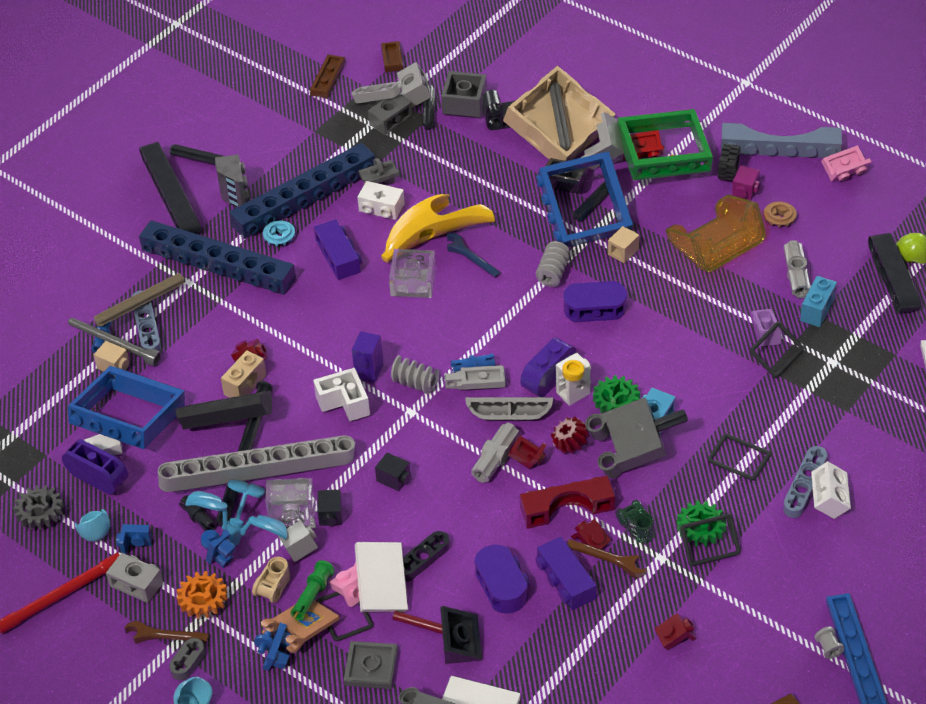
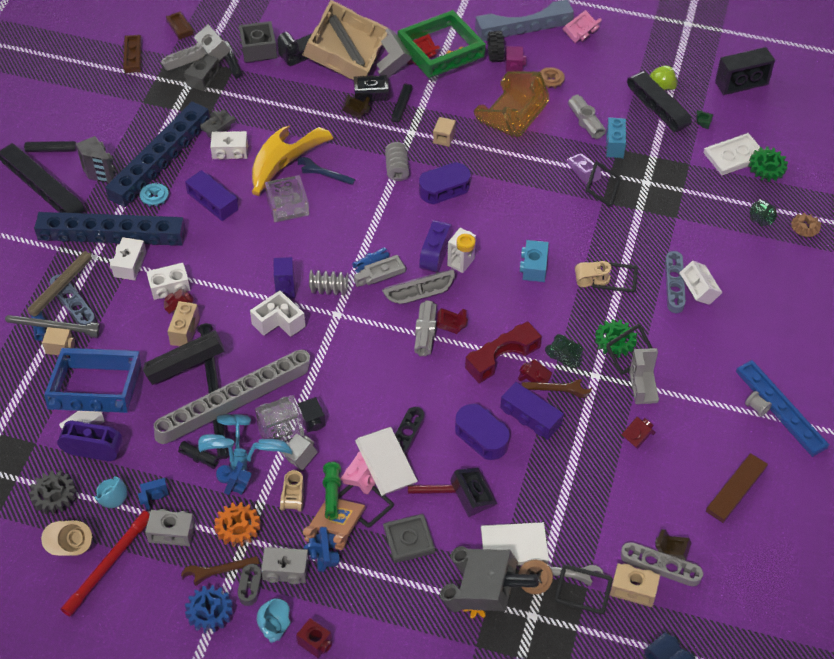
camera: 25 degrees left, 5 degrees up
black brick [375,452,411,492] -> none
blue window [536,151,633,247] -> none
dark red gear [551,416,590,455] -> none
dark grey piece [585,397,688,479] -> none
green gear [593,375,640,414] -> none
none -> tan piece [41,521,92,556]
none -> white brick [110,237,146,280]
none -> white brick [147,263,190,300]
none -> blue gear [185,585,233,633]
none -> light grey brick [261,547,309,584]
none -> dark brown bracket [342,95,370,119]
none -> tan piece [574,261,611,287]
none -> light grey panel [629,348,659,404]

